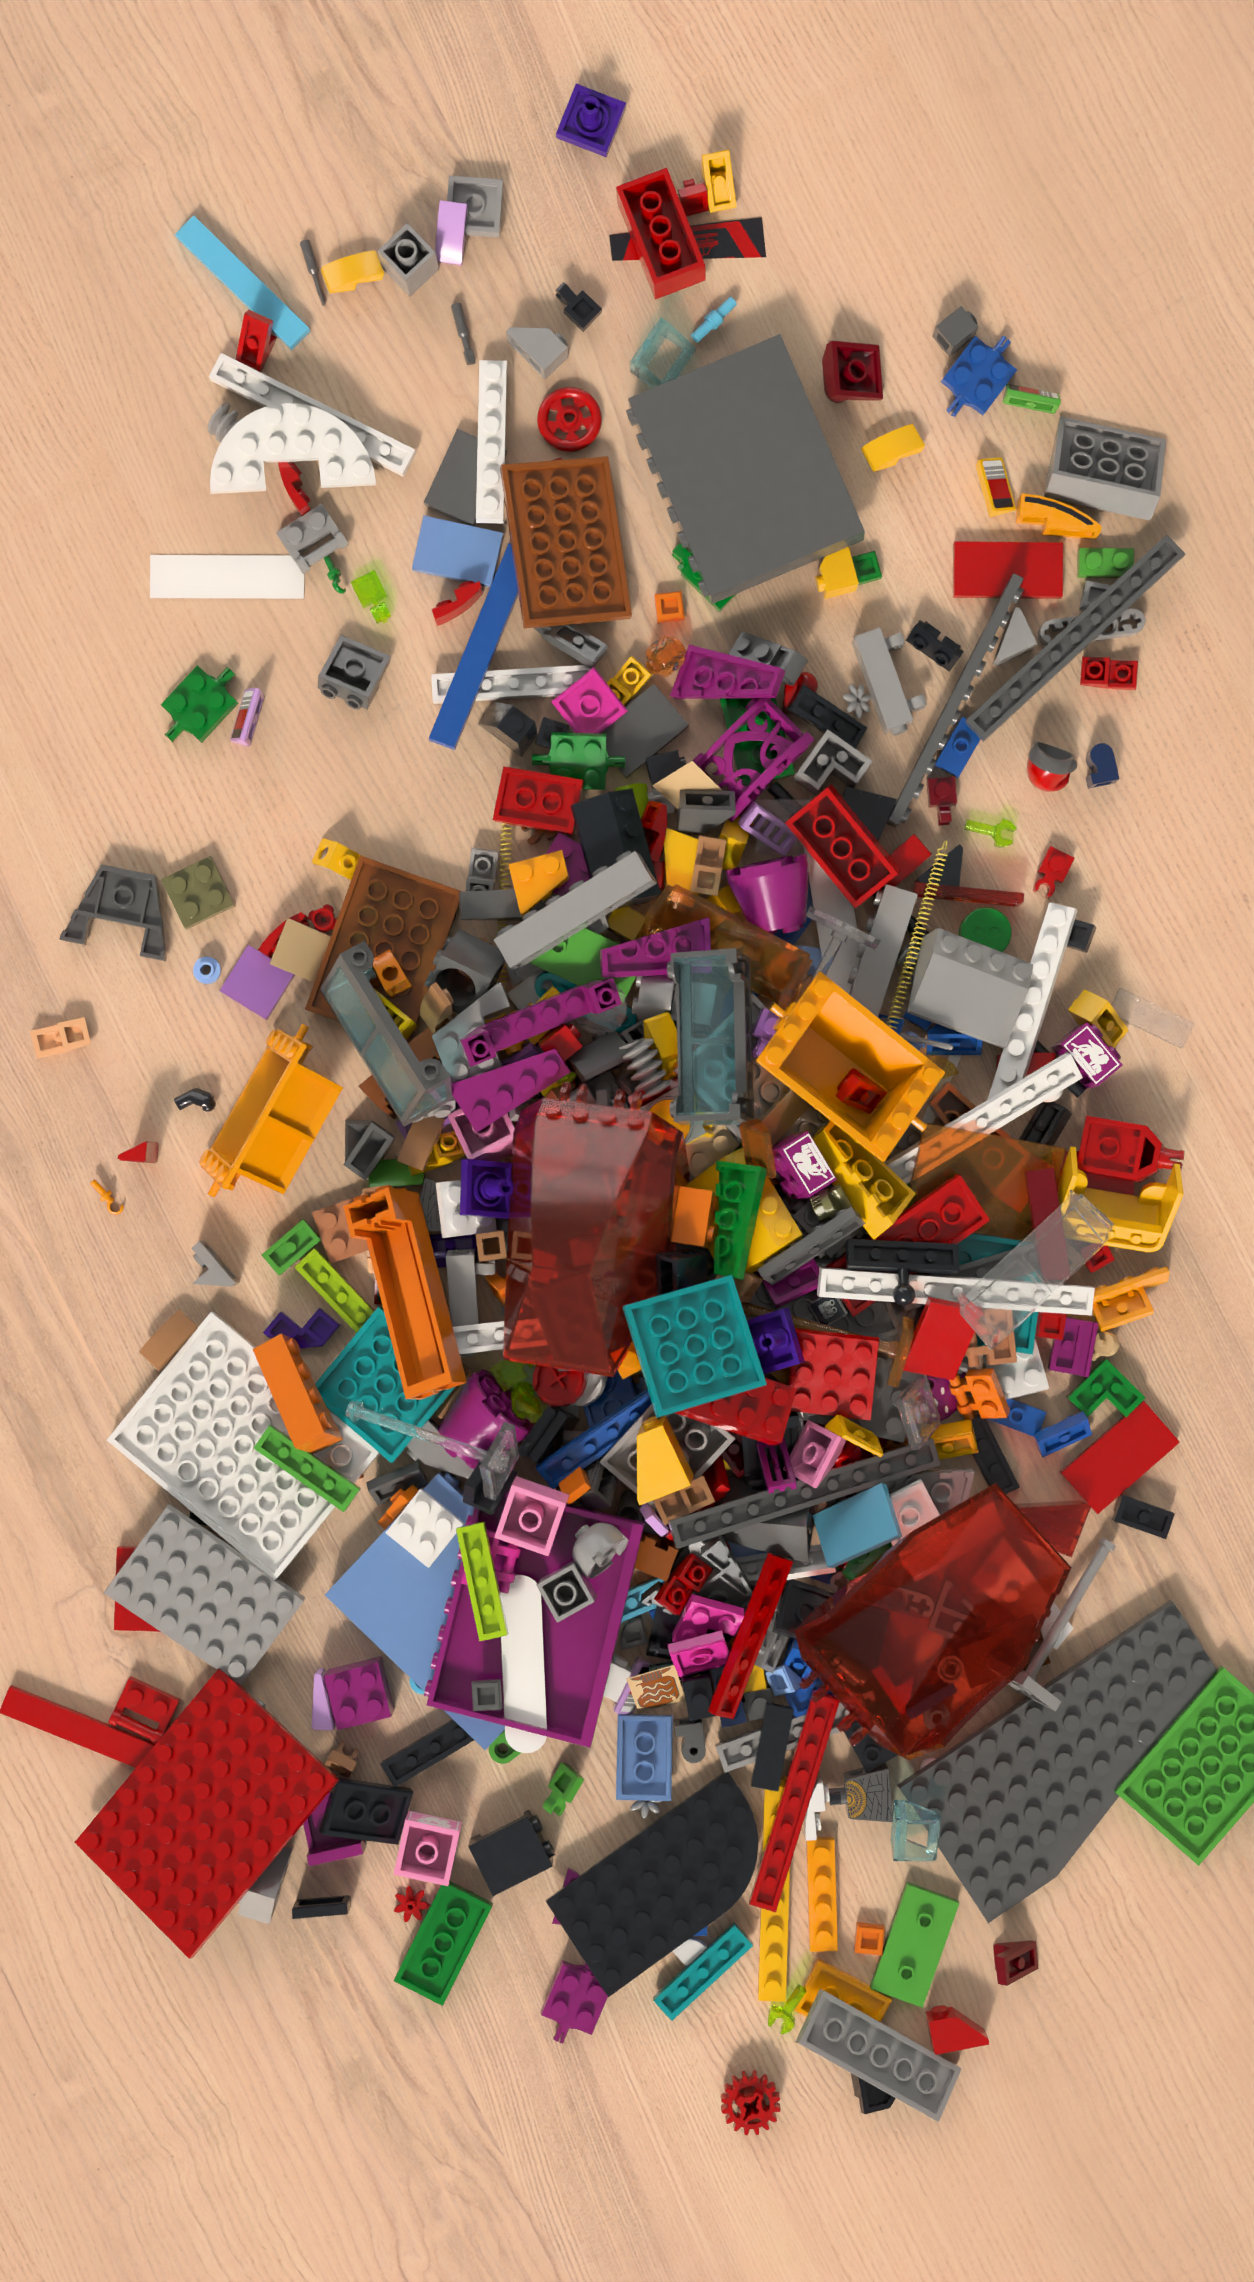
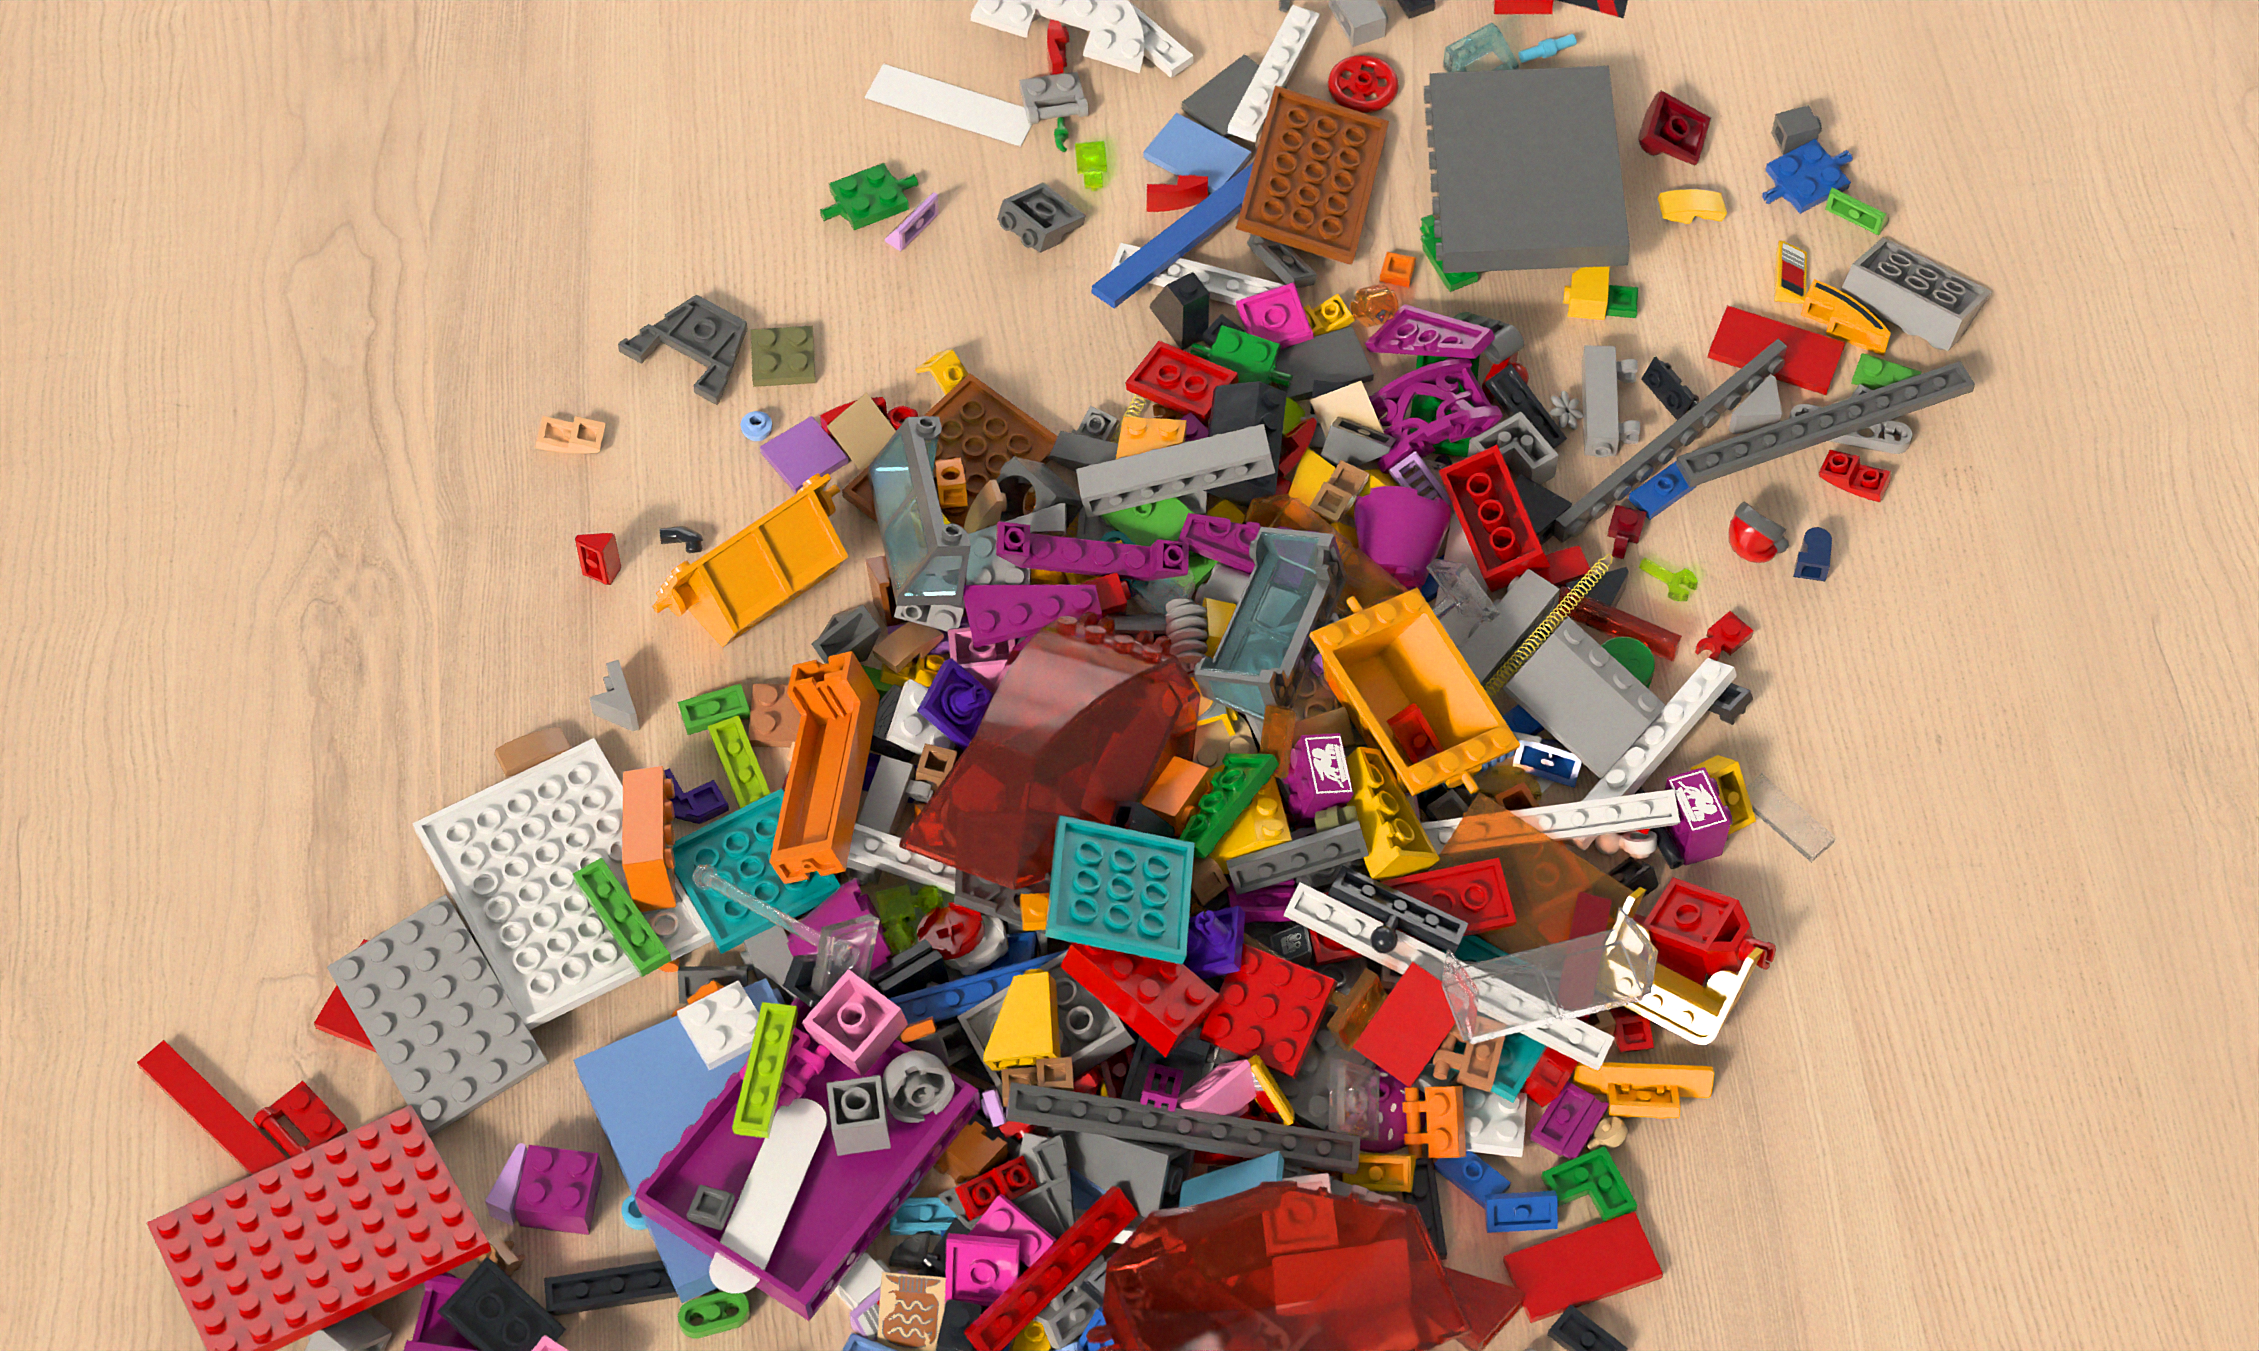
camera: 20 degrees right, 30 degrees down
light orange hand [90,1179,124,1215] -> none

